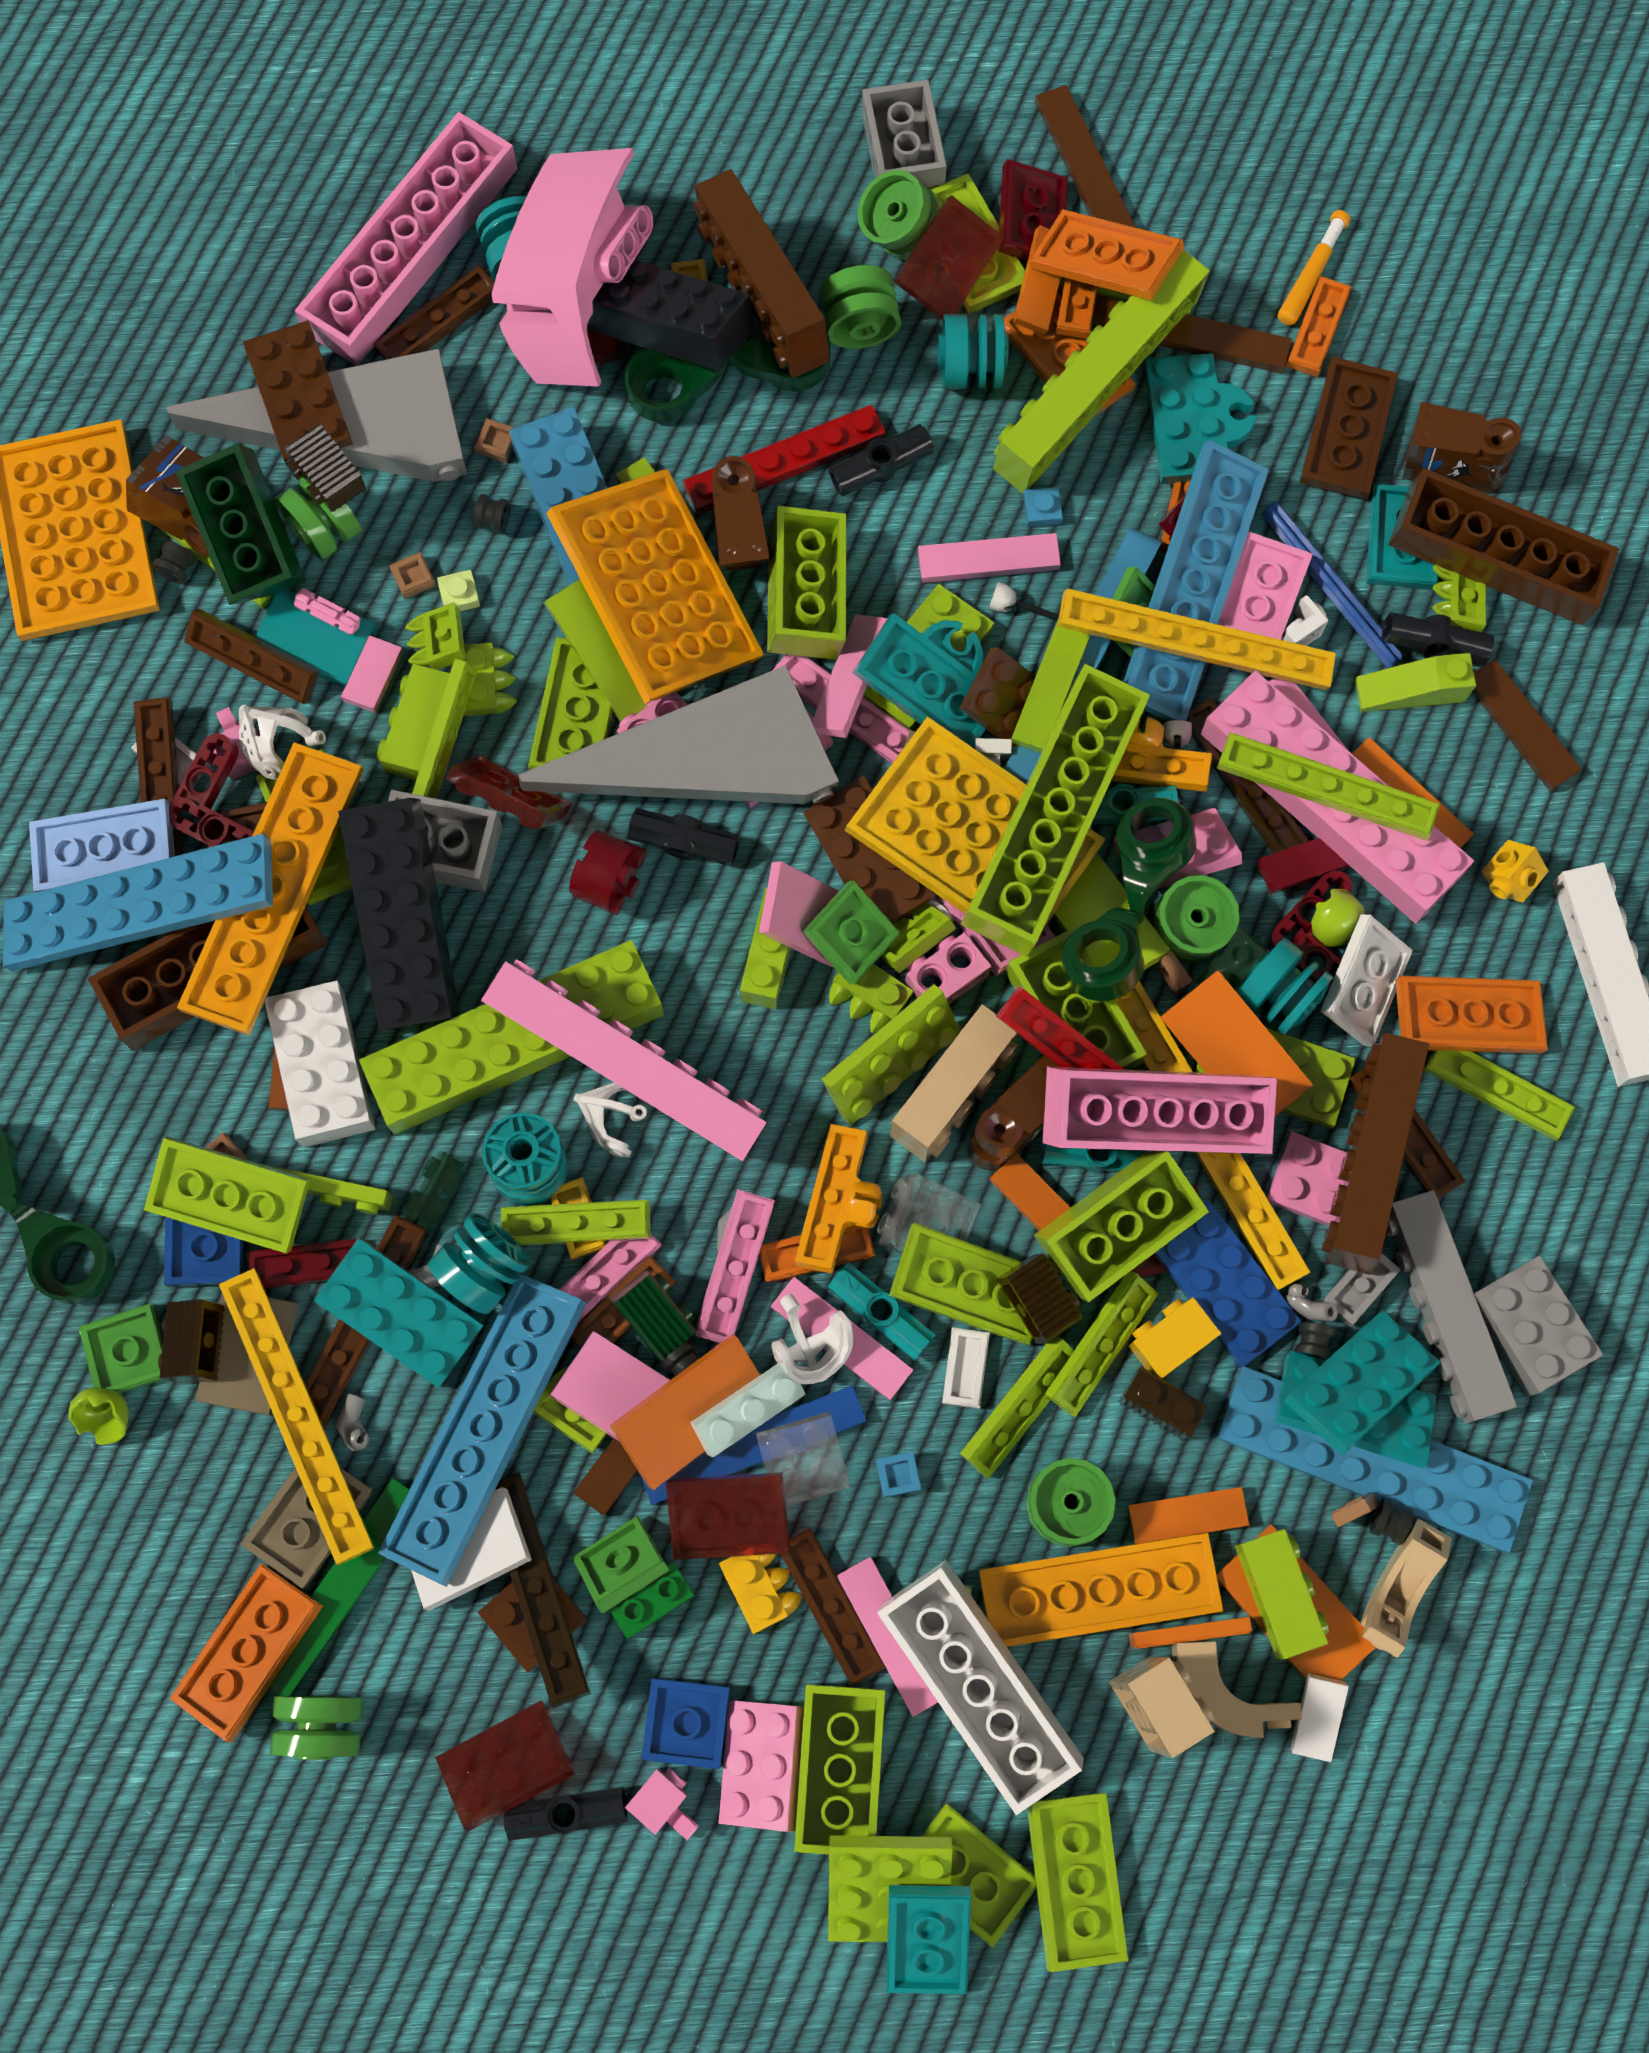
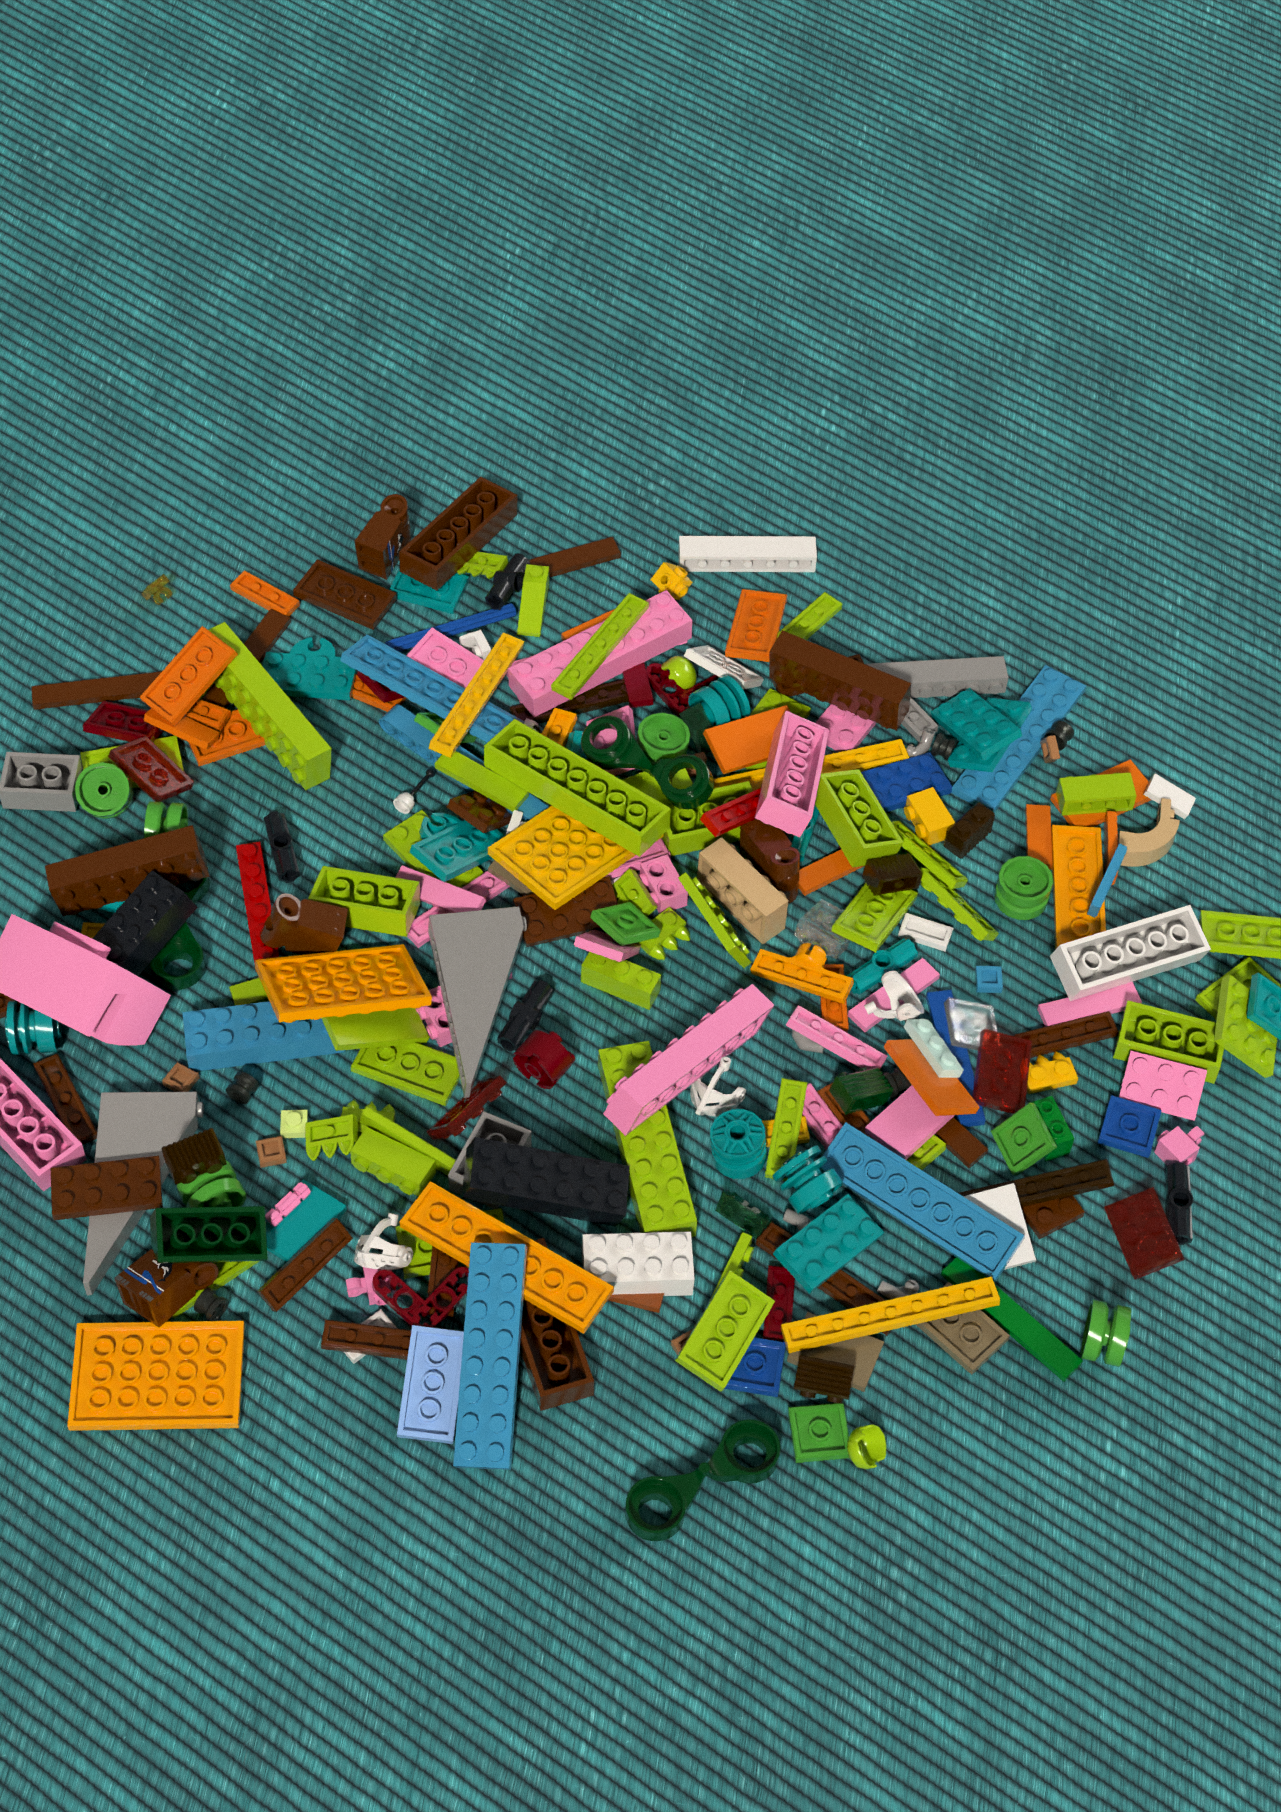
camera: 80 degrees left, 20 degrees down
orange tile [169,1563,323,1743] -> none
bright pink tile [341,635,404,713] -> none
bright pink tile [918,533,1061,583] -> none
teal wheel [938,314,1008,389] -> none
dark azure plate [1023,487,1063,528] -> none
tan brick [1109,1657,1215,1758] -> none
light orange piece [1278,210,1351,326] -> none
tan arch [1360,1518,1452,1658] -> none
light grey brick [1474,1255,1603,1398] -> none
none -> clear yellow tile [141,574,172,605]
none -> dark azure tile [1087,843,1127,918]

